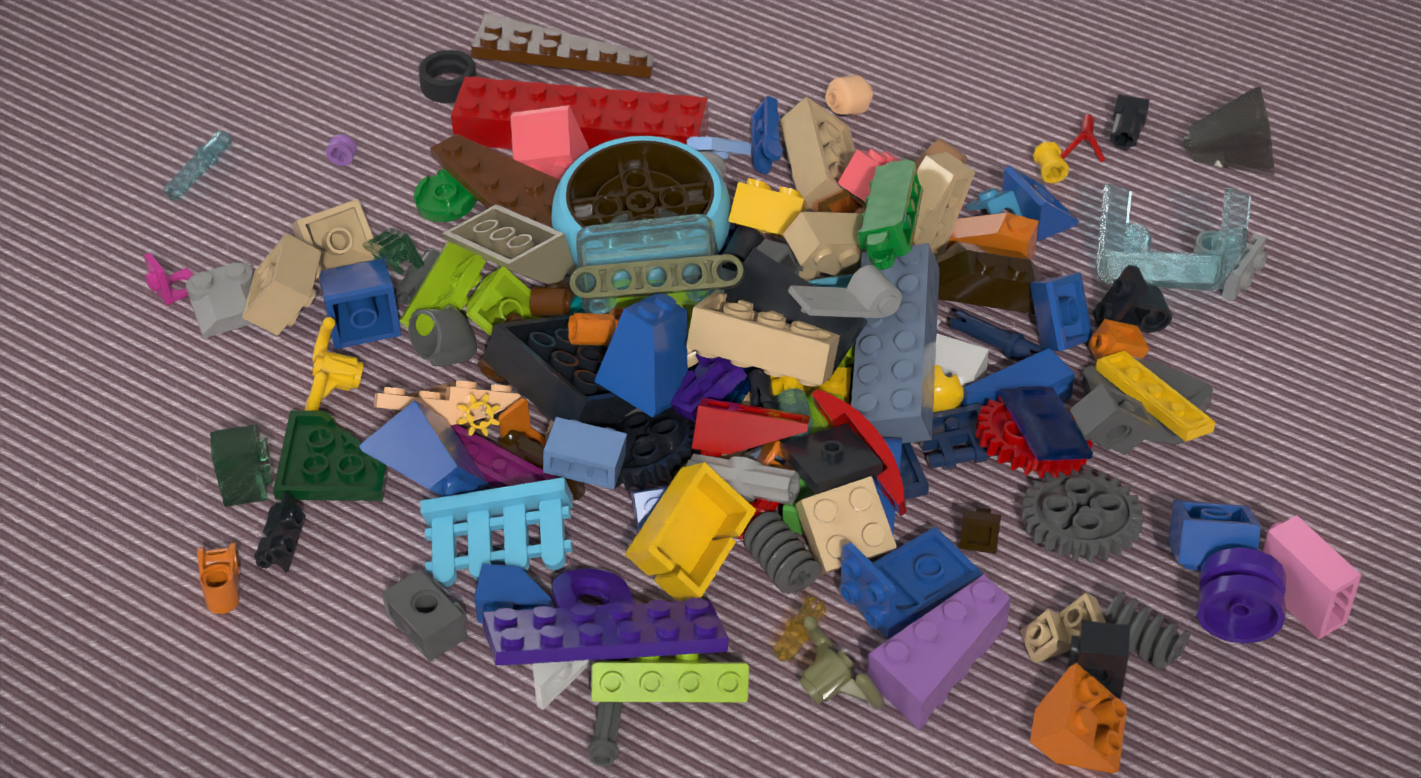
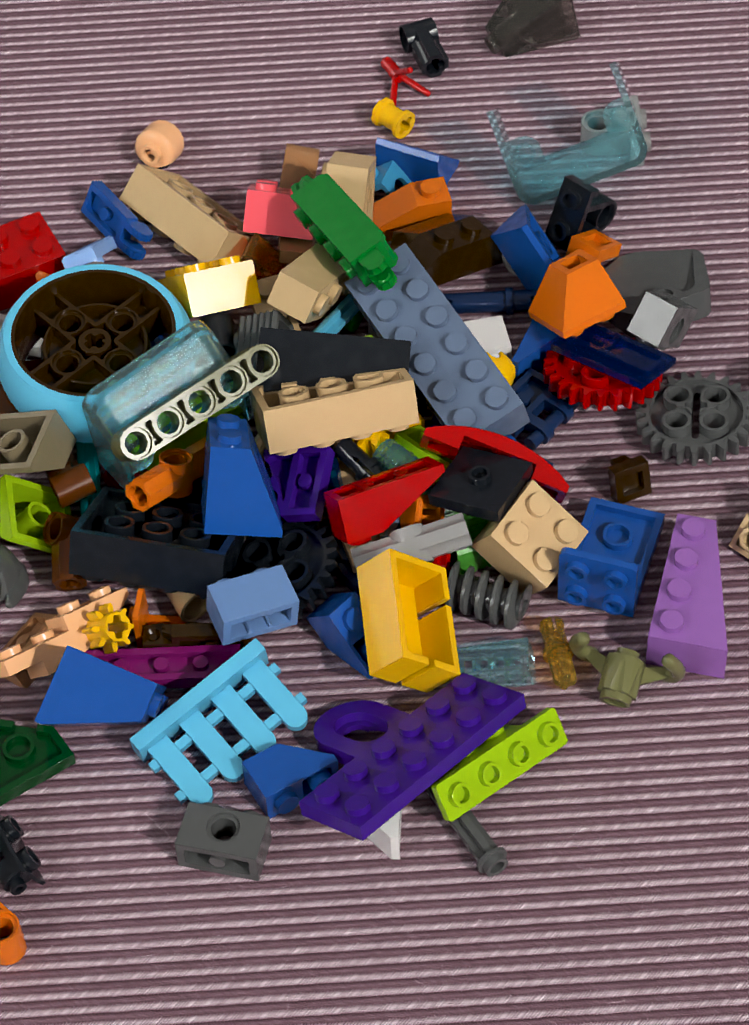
camera: 35 degrees left, 5 degrees up
light grey door [788,265,902,318] -> none
yellow tile [1095,351,1215,442] -> none
none -> clear light blue slope [451,637,536,687]
none -> orange slope [528,249,627,339]

